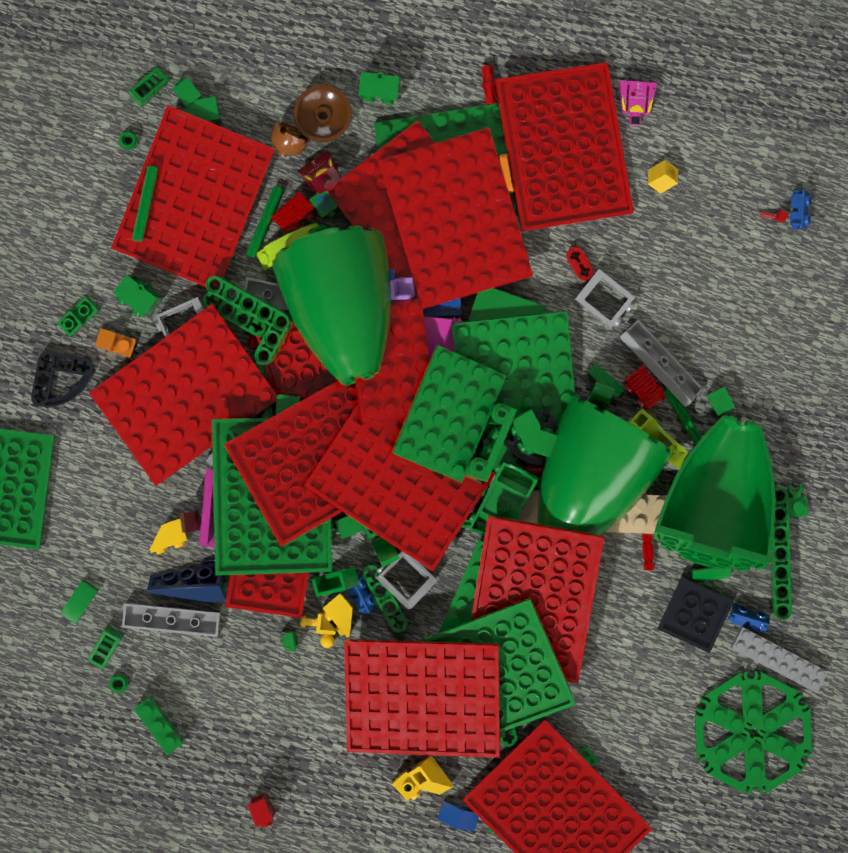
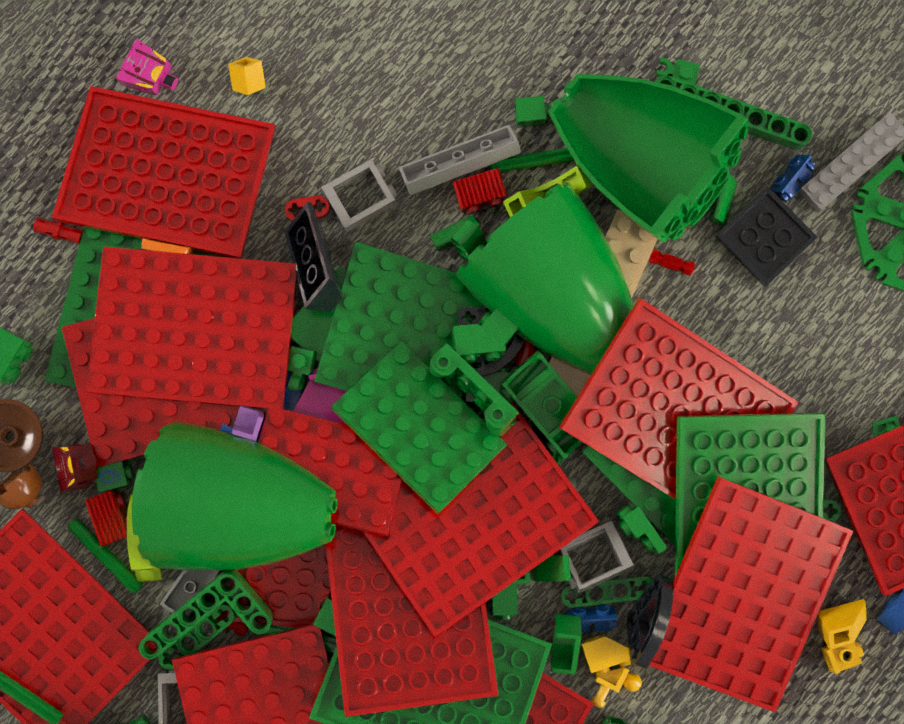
camera: 70 degrees left, 5 degrees down
none -> black slope [285,202,343,313]
none -> green plate [288,346,317,391]
none -> green plate [616,505,667,554]
none -> black beam [626,574,673,669]

